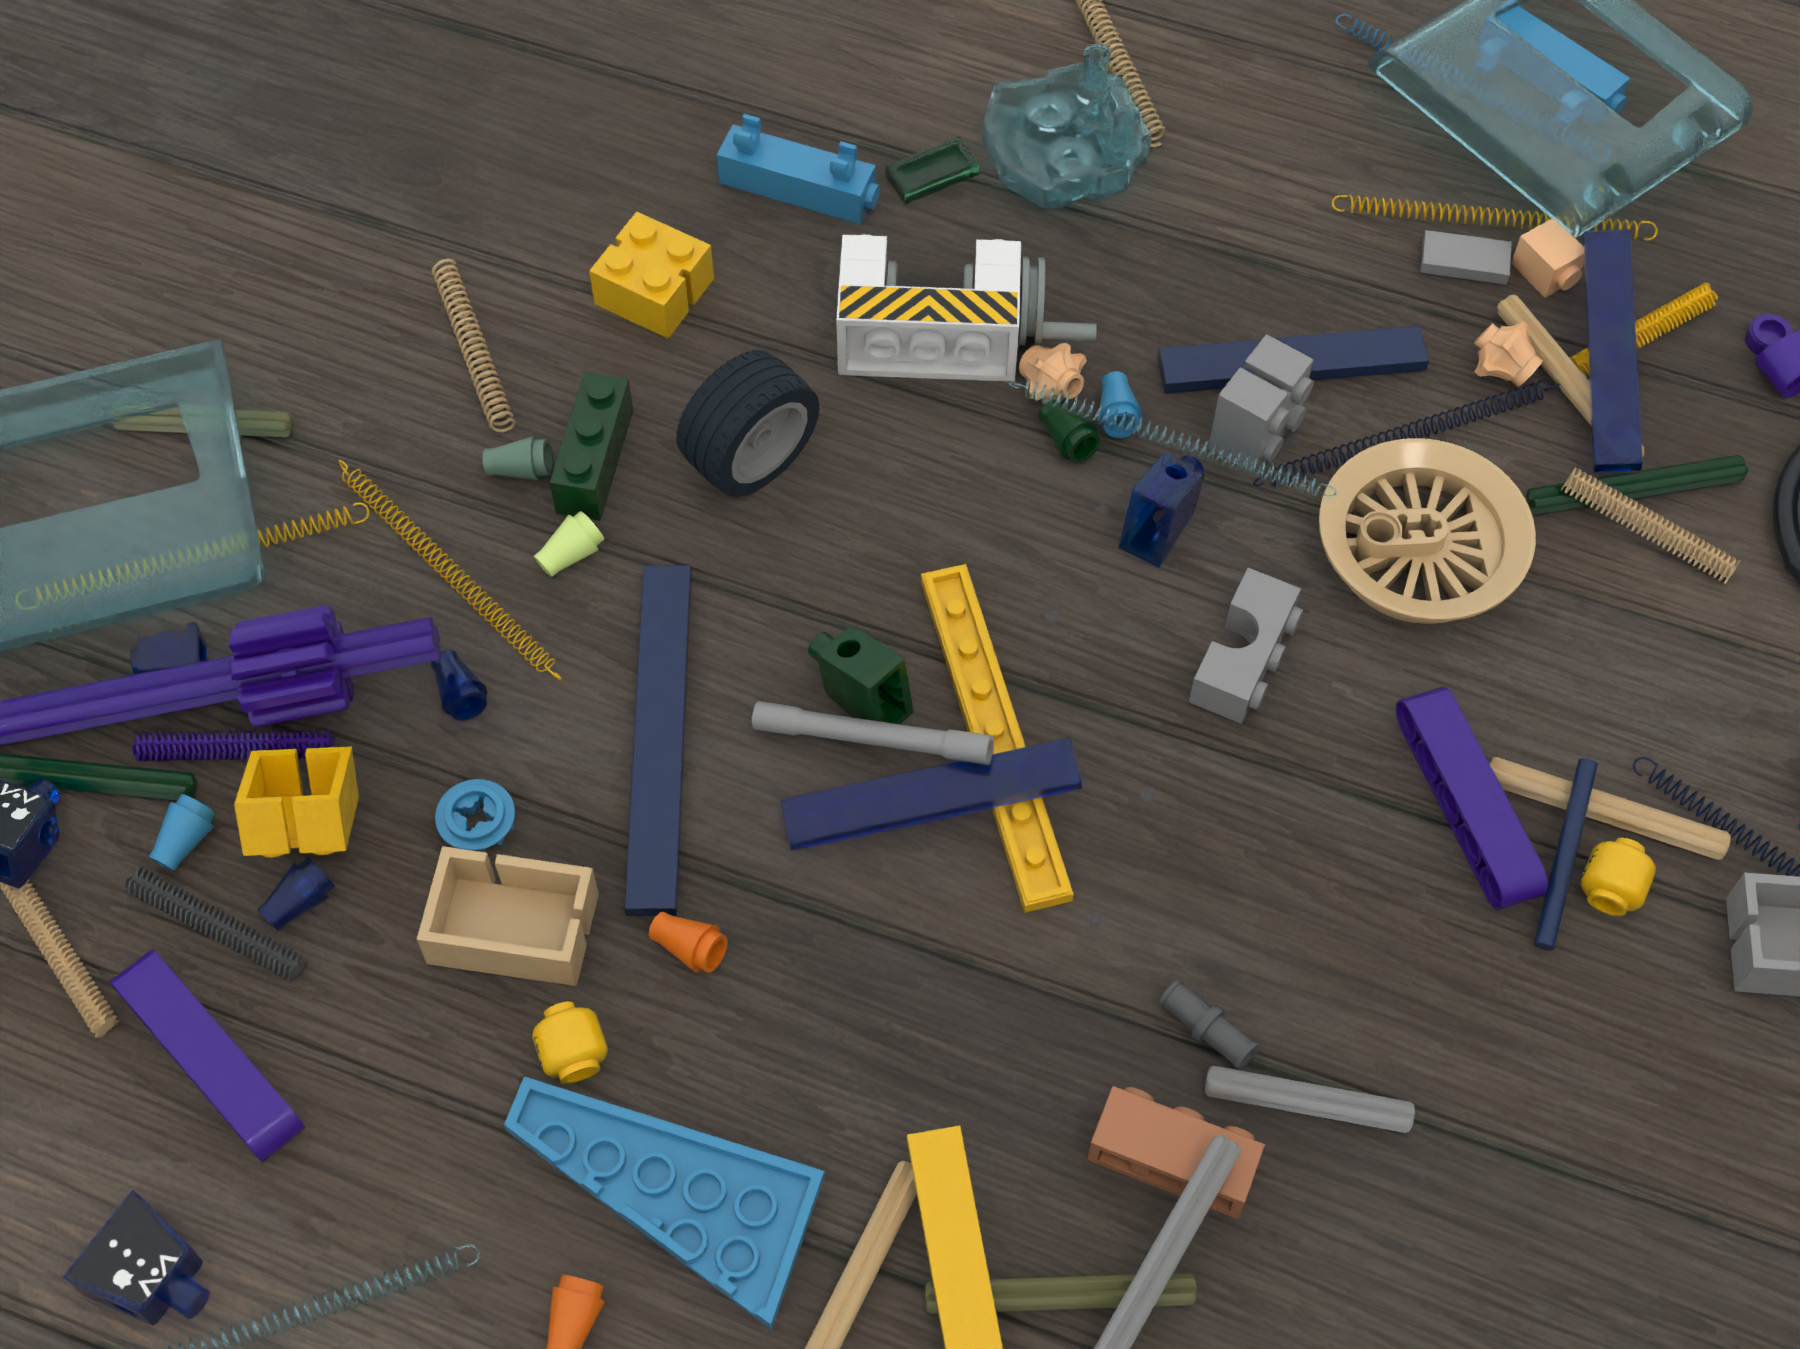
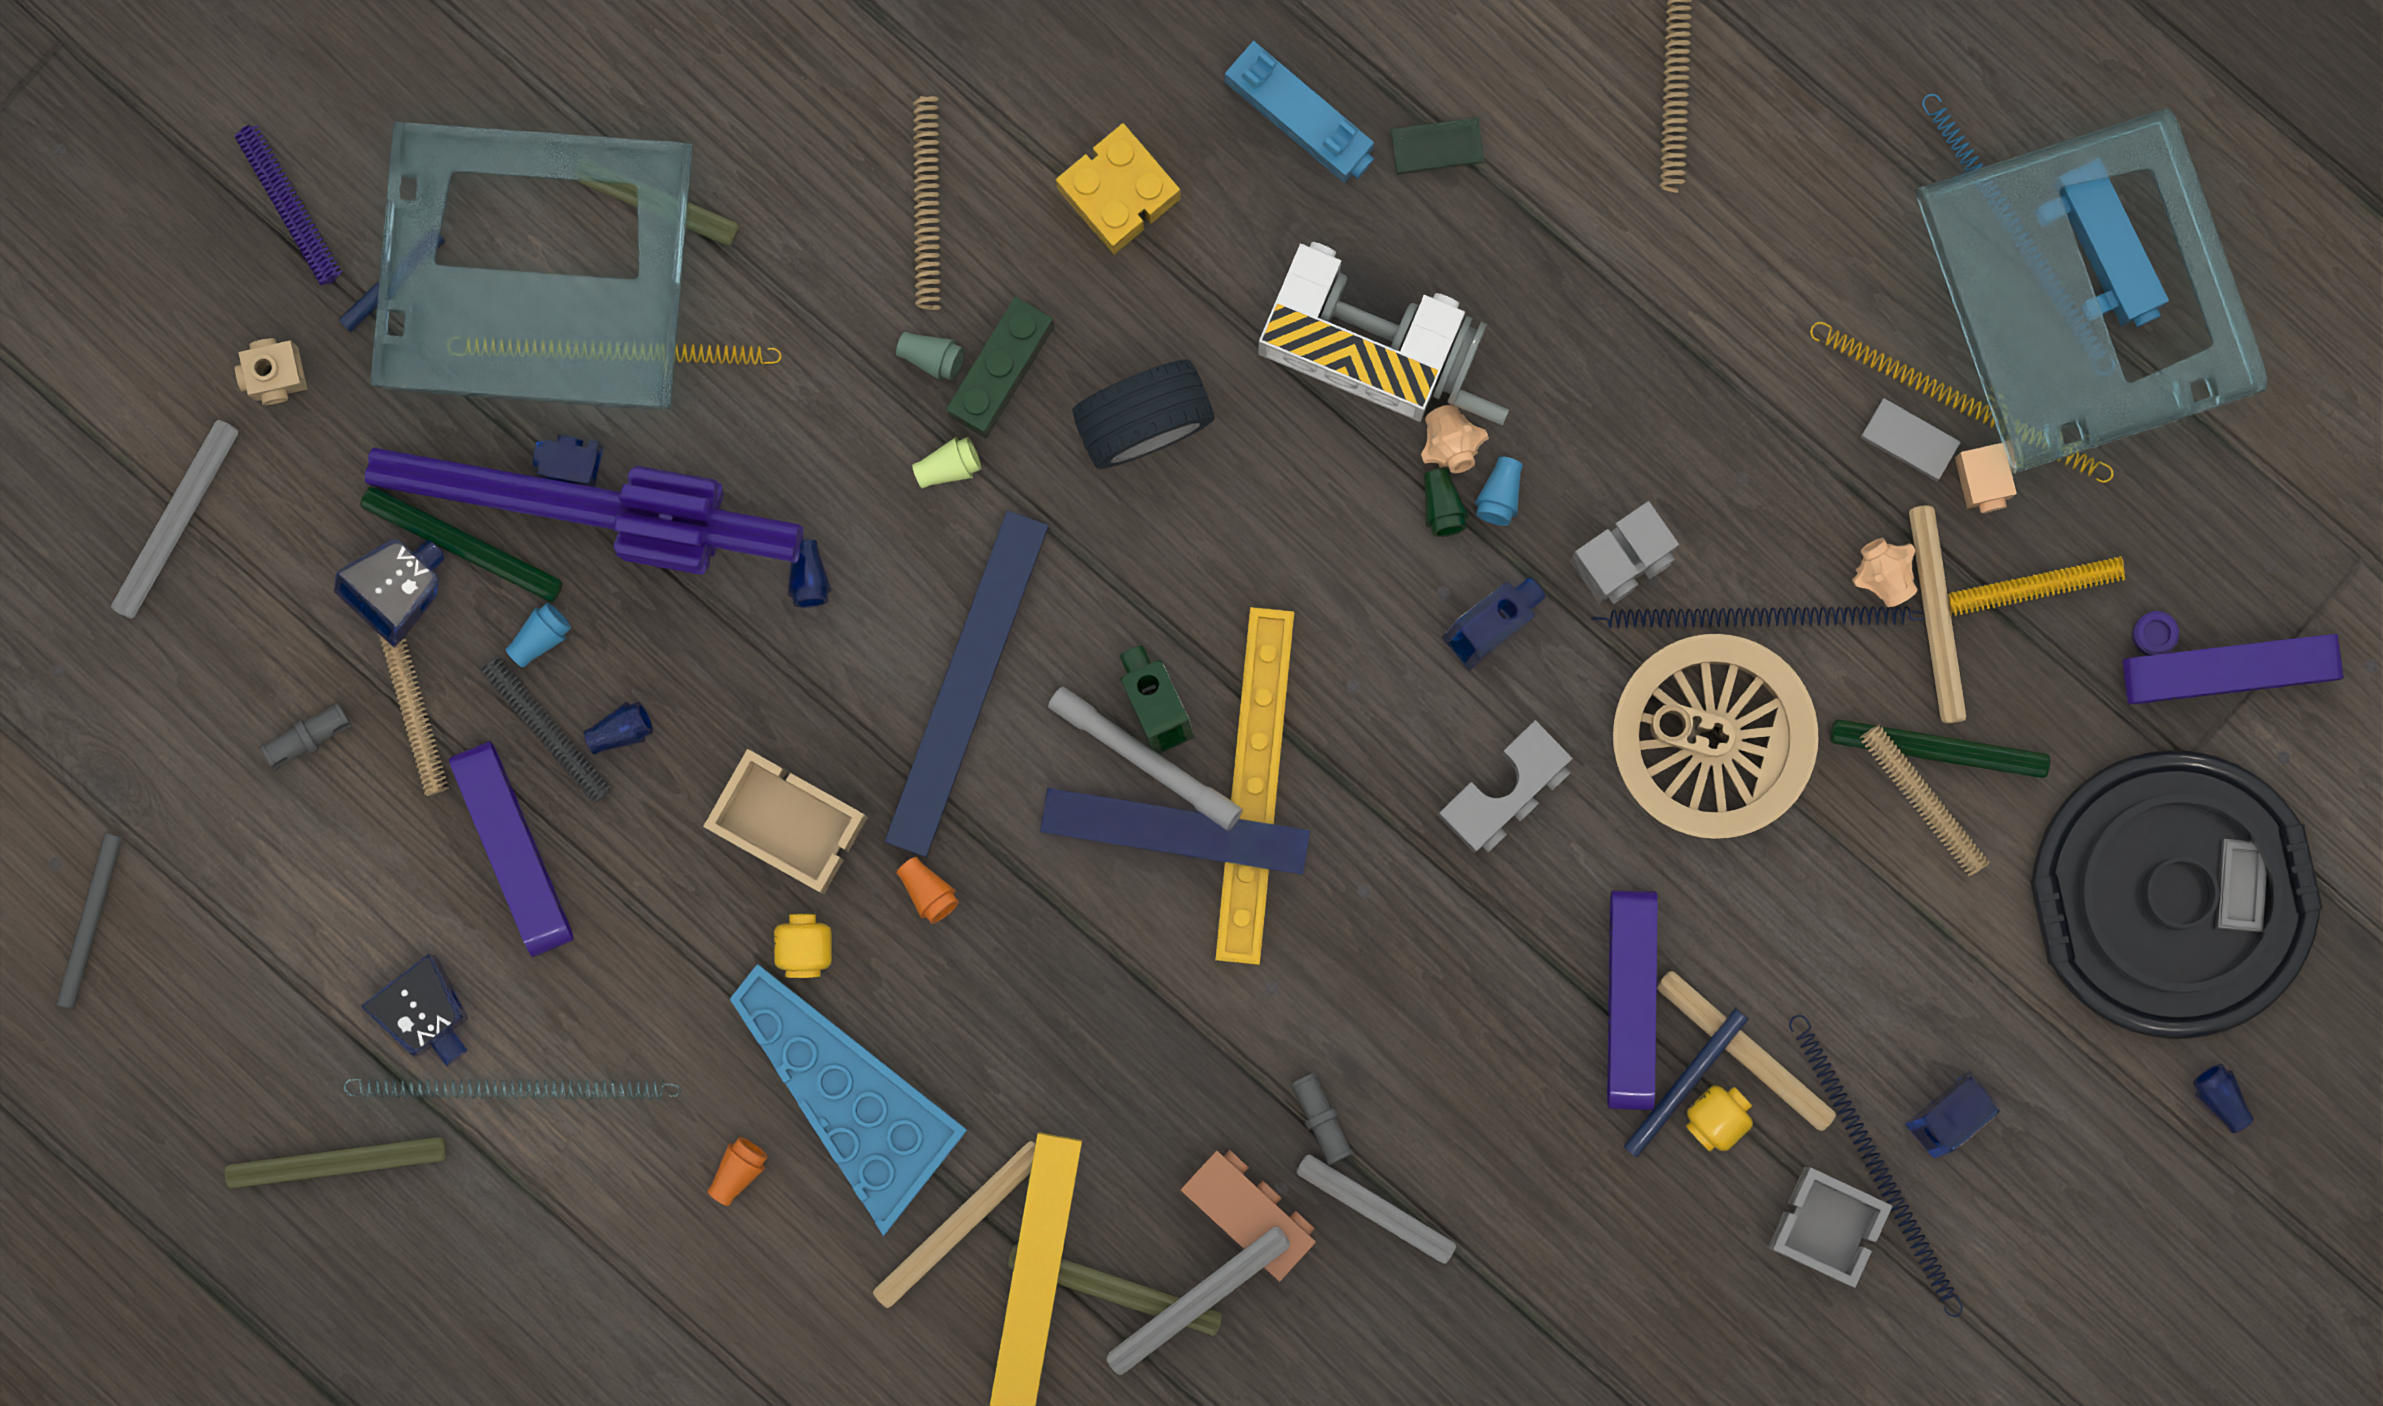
camera: 25 degrees right, 25 degrees up
dark purple axle [132,729,335,761] -> none
yellow piece [234,746,359,858] -> none
yellow piece [338,459,562,680] -> none
dark azure gear [435,779,516,852] -> none
clear light blue brick [983,44,1152,208] -> none
clear light blue piece [1008,379,1337,497] -> none
dark blue tile [1157,326,1429,393] -> none
clear blue tile [1583,230,1643,472] -> none

